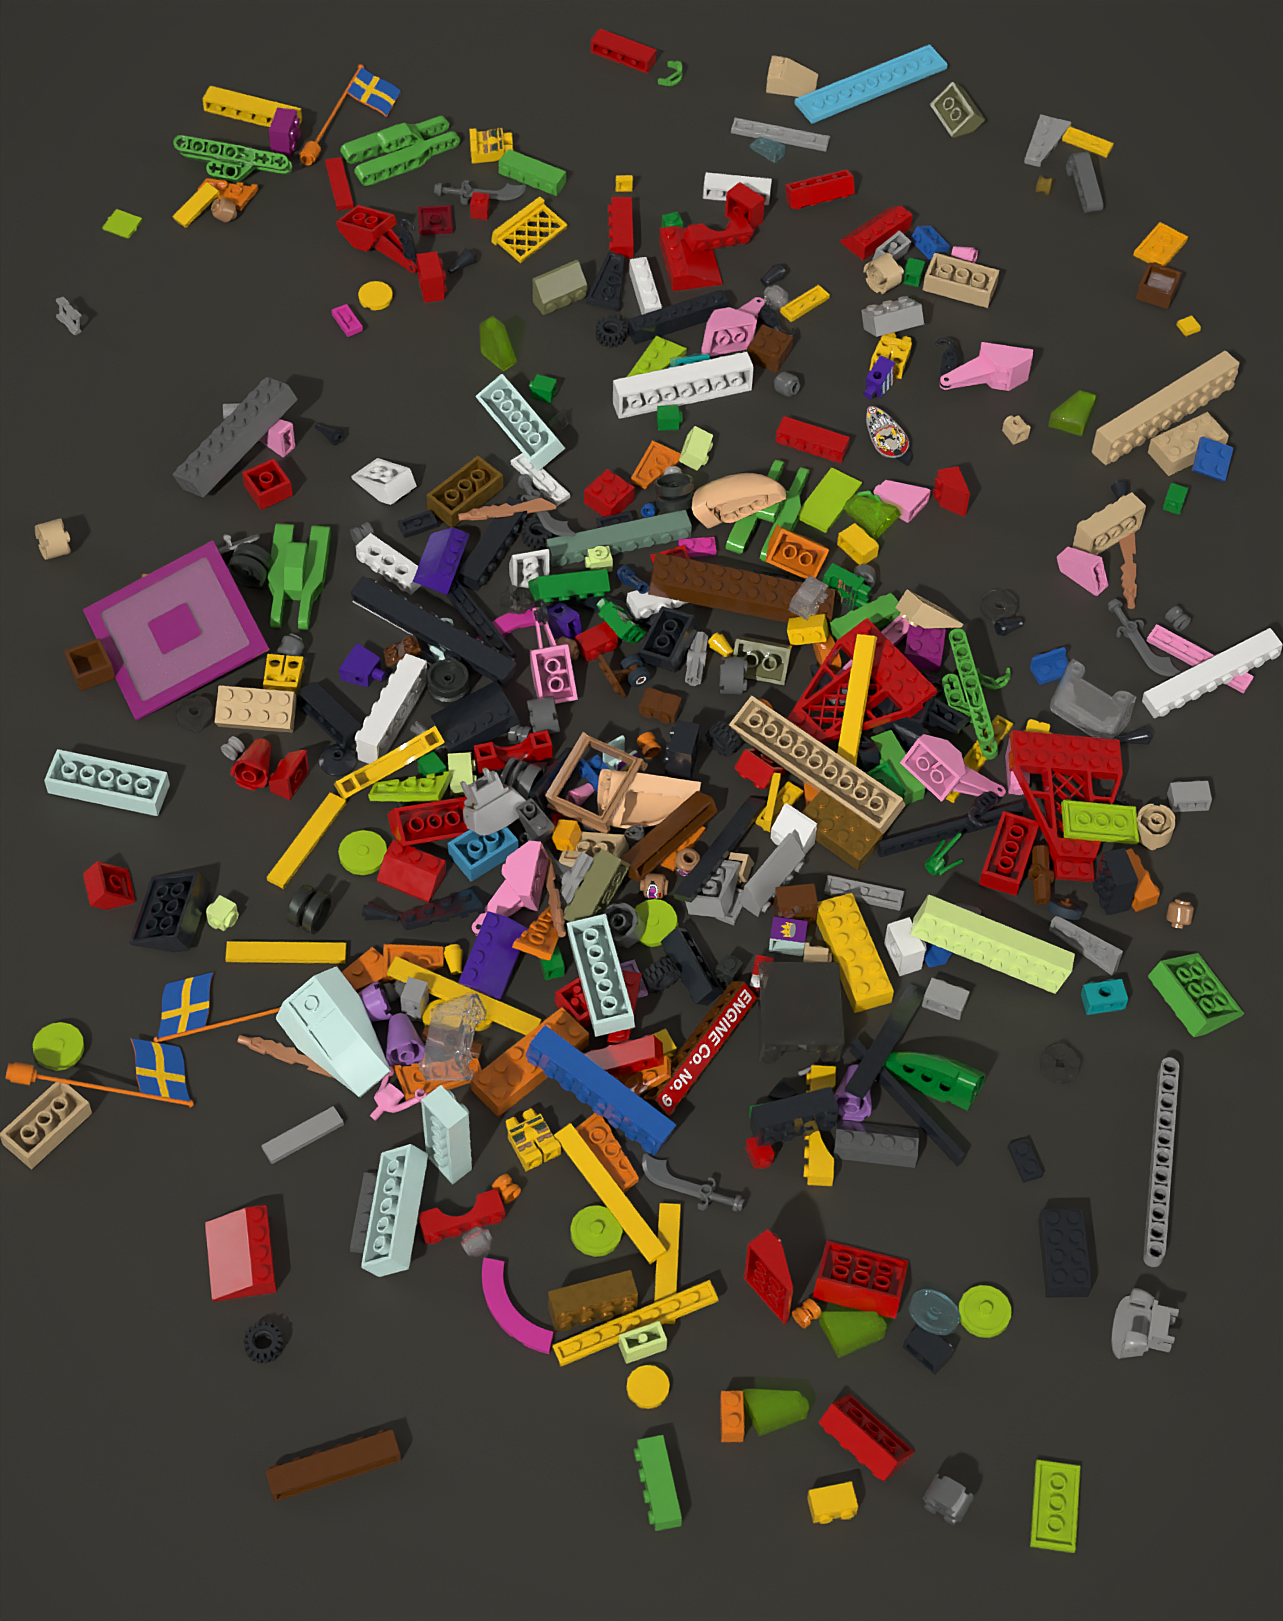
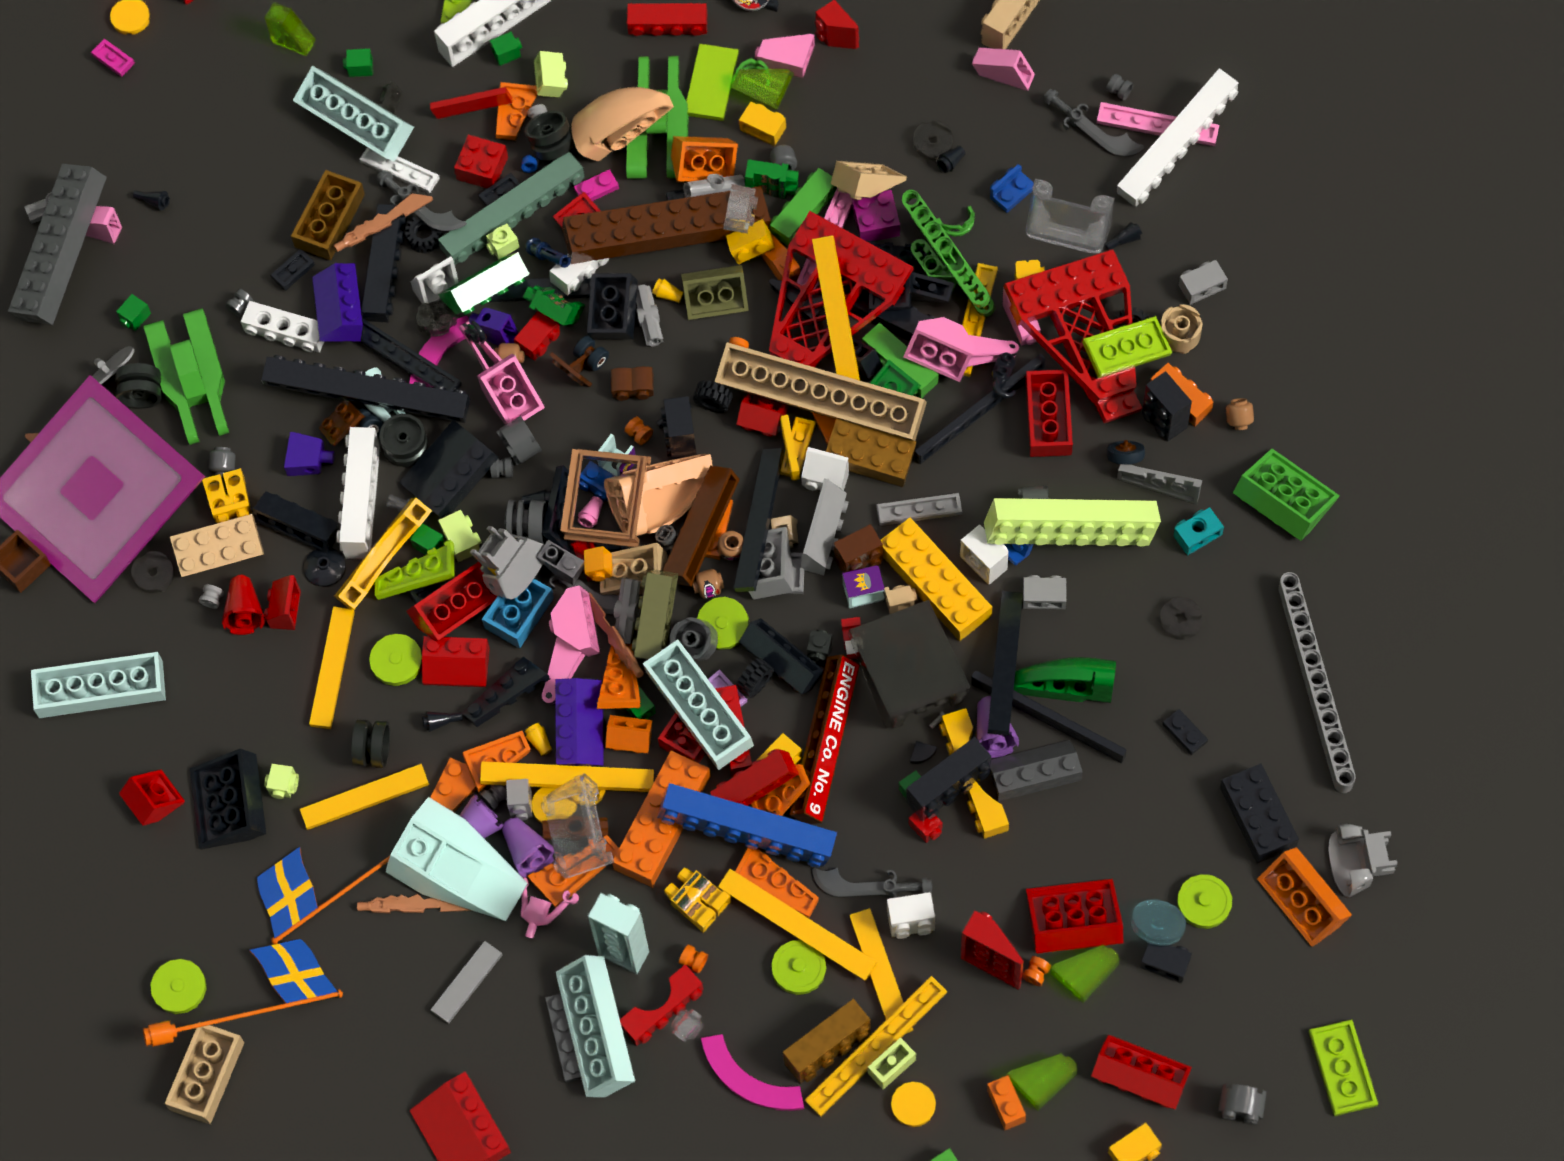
camera: 15 degrees left, 10 degrees up
red brick [242,458,293,510] -> none
white slope [351,458,416,505] -> none
red arch [474,730,552,774] -> none
dark grey brick [720,657,747,695] -> none
green plant [925,833,963,876] -> none
reddish brown piece [1028,845,1054,905] -> none
nougat sword [1119,532,1137,609] -> none
none -> green brick [116,294,151,331]
none -> red tile [430,87,512,119]
none -> orange brick [605,715,653,753]
none -> light grey piece [683,174,745,198]
none -> white brick [887,892,935,939]
none -> orange slope [1257,847,1352,947]

